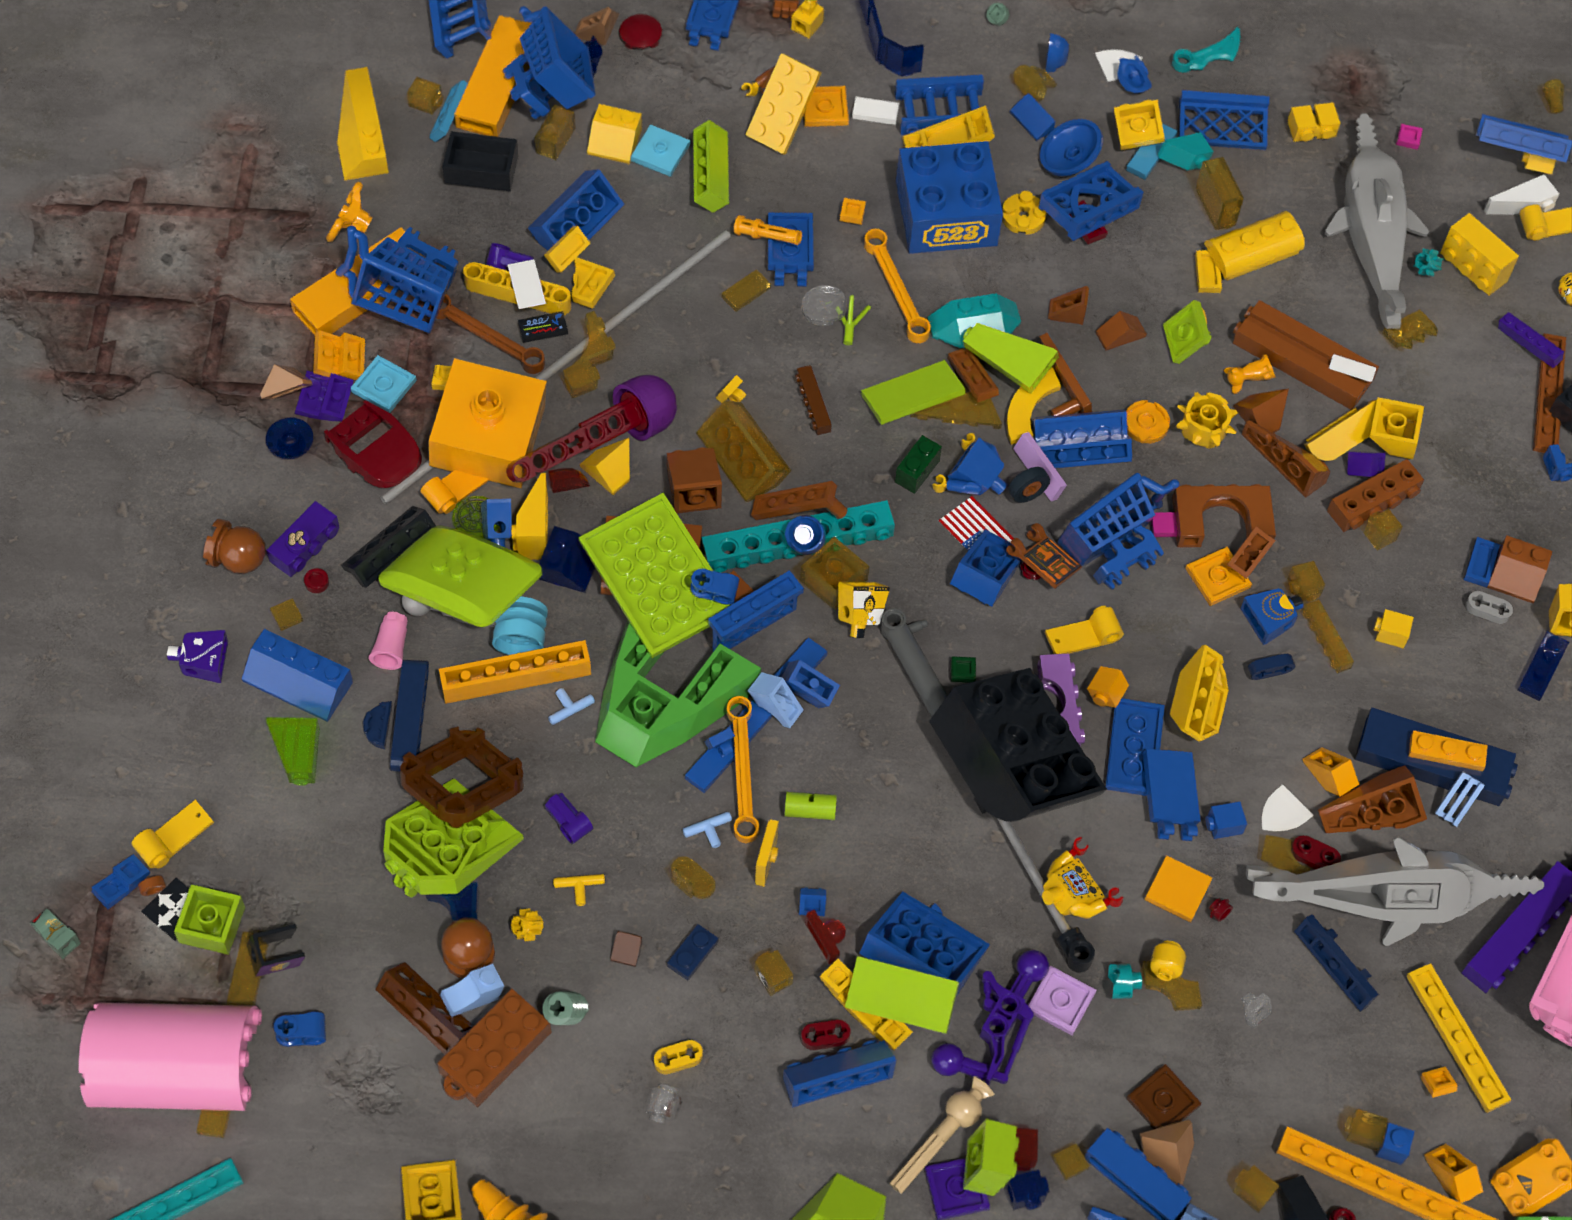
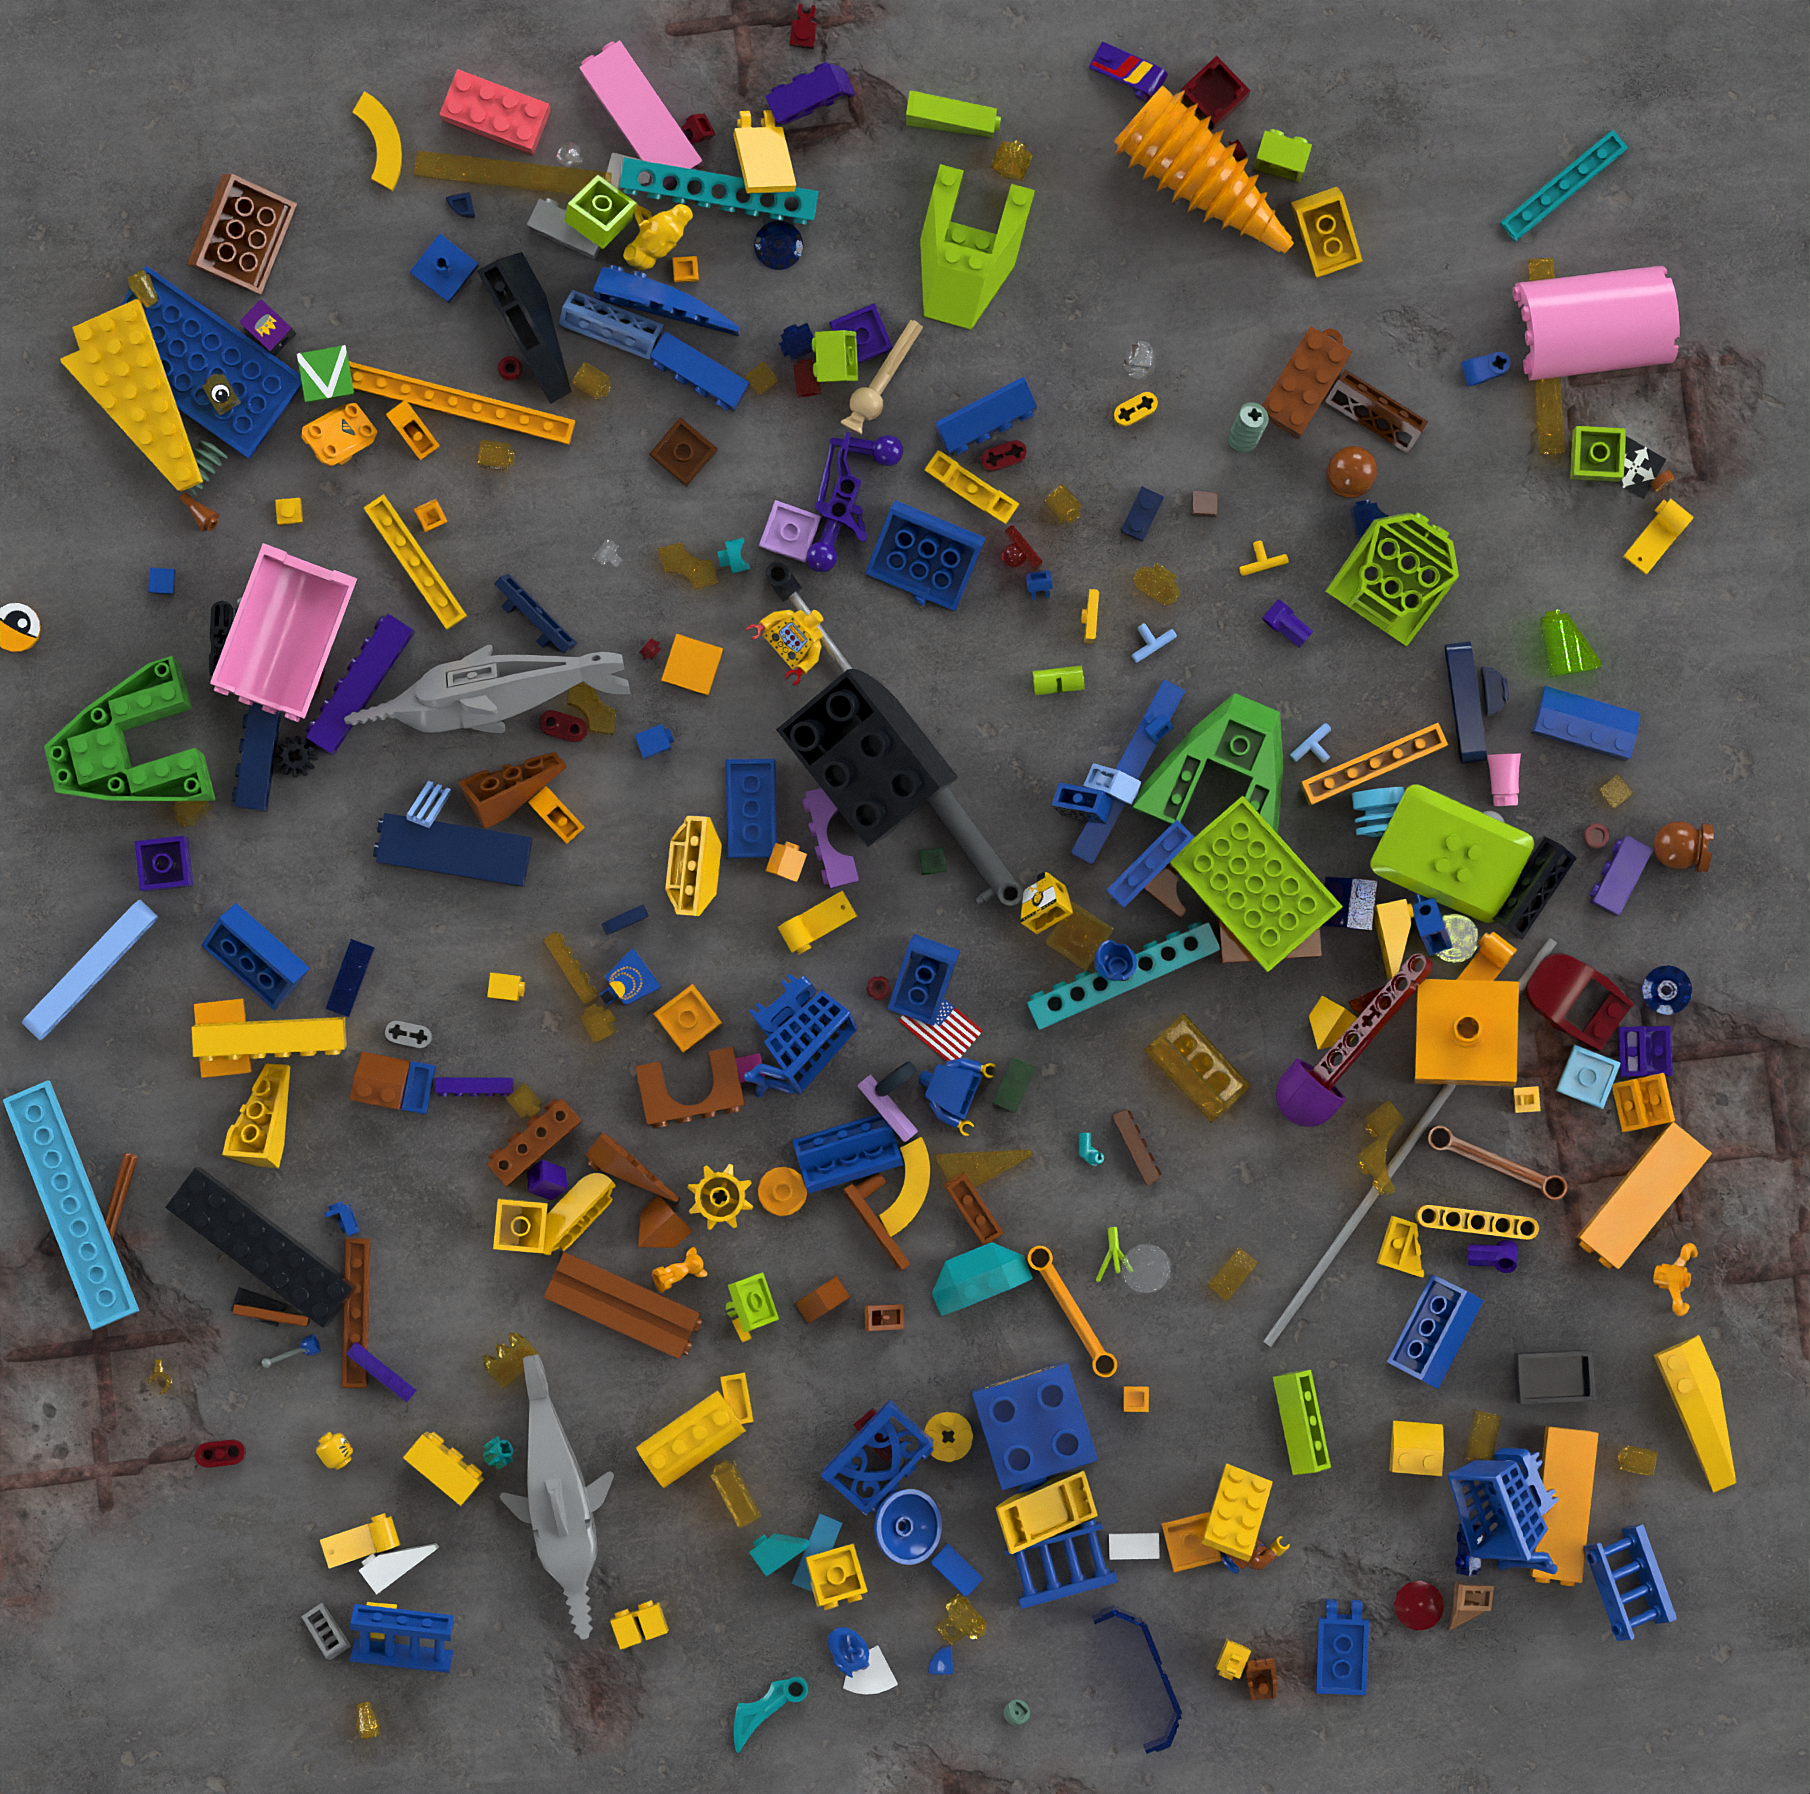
camera: 175 degrees right, 25 degrees up
sand green leg [30,909,81,959] -> none
blue slope [92,854,150,909] -> none
dark purple torso [167,630,229,683] -> none
black piece [246,924,305,977] -> none
medium nougat slope [260,364,313,400] -> none
tile [285,528,311,554] -> none
blue piece [336,226,459,333] -> none
reddish brown plate [400,726,523,828] -> none
dark azure tile [429,80,468,142] -> none
light blue arch [440,964,504,1017] -> none
white sticker [508,260,546,309] -> none
yellow gear [511,909,543,942] -> none
black tile [518,311,568,343] -> none
yellow tile [544,226,591,273] -> none
medium azure plate [631,124,690,177] -> none
dark orange slope [667,447,722,513] -> none
blue piece [691,569,739,605] -> none
yellow tile [716,375,746,406] -> none
light orange piece [727,696,759,843] -> none
light orange pin [734,215,802,245] -> none
dark orange piece [751,481,847,520] -> none
blue tile [768,212,814,286] -> none
lime tile [845,956,960,1034] -> none
lime tile [861,360,965,425] -> none
lime slope [963,323,1059,394] -> none
flag [1006,523,1082,589] -> none
medium nougat slope [1140,1119,1194,1185] -> none
blue tile [1143,749,1201,841] -> none
yellow head [1150,941,1186,981] -> none
blue fence [1179,90,1269,150] -> none
dark orange slope [1227,526,1276,579] -> none
white sticker [1262,784,1314,831] -> none
white sticker [1329,354,1376,382] -> none
blue brick [1376,1123,1415,1165] -> none
dark pink tile [1396,123,1423,150] -> none
light orange plate [1408,730,1488,772] -> none
none -> dark purple piece [435,1077,514,1096]
none -> teal arm [1079,1133,1104,1166]

